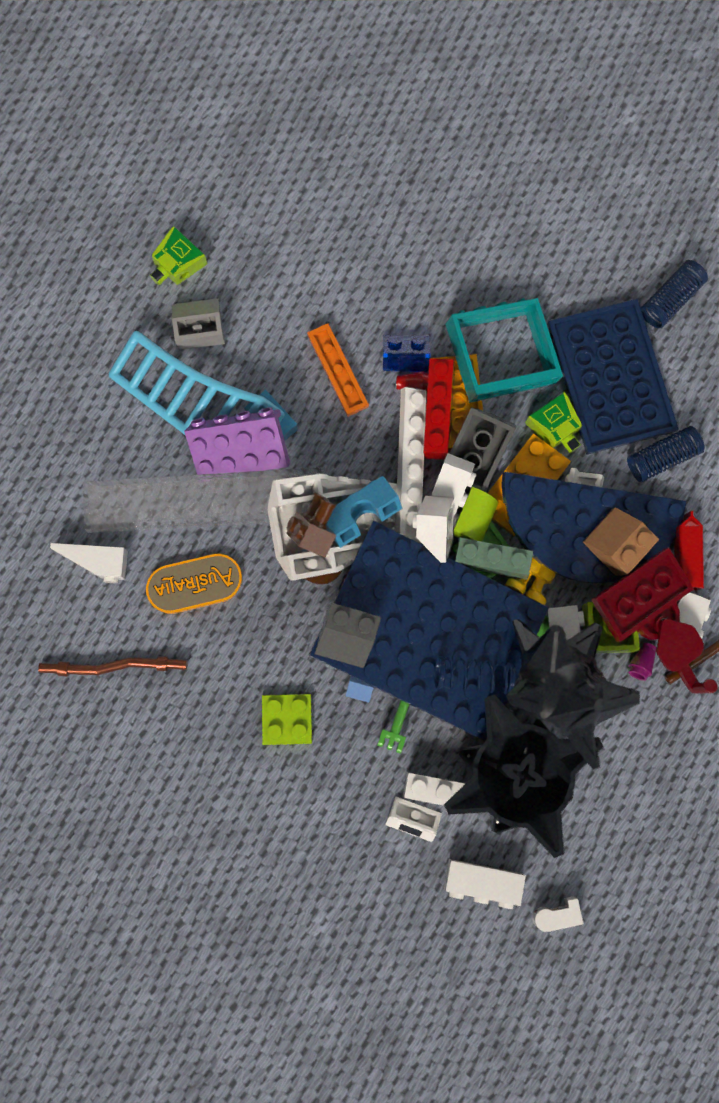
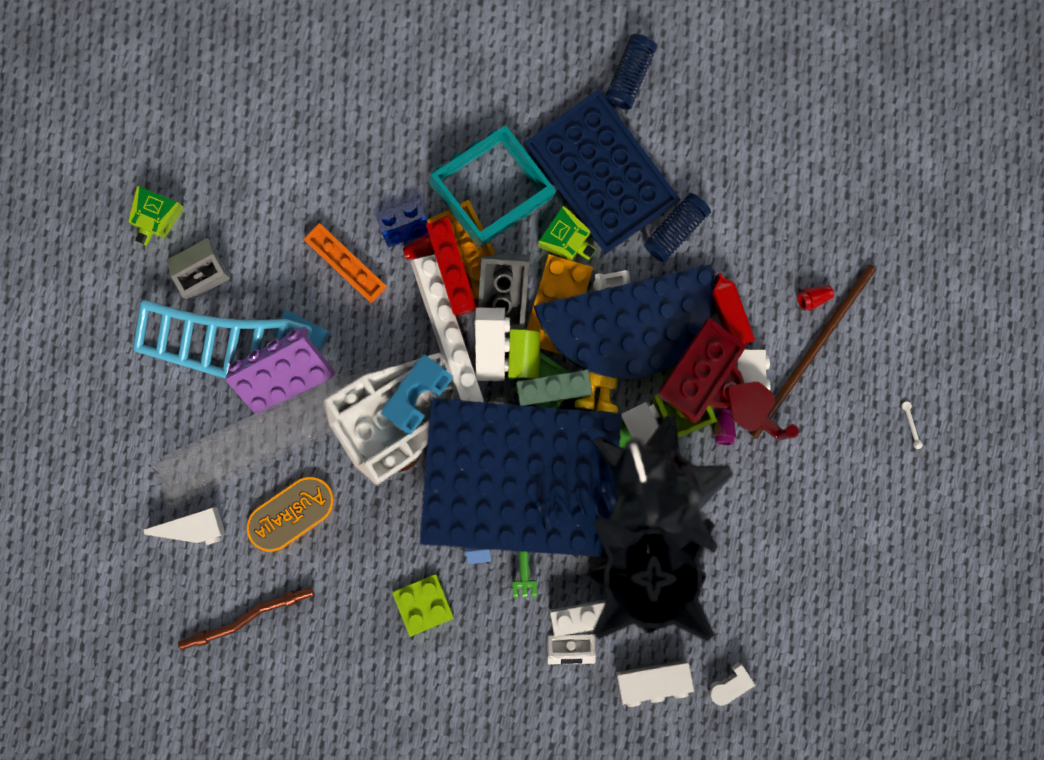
camera: 20 degrees left, 5 degrees up
reddish brown brick [286,493,336,558] -> none
dark grey slope [314,603,381,668] -> none
white slope [413,496,454,563] -> none
medium nougat slope [583,507,659,576] -> none

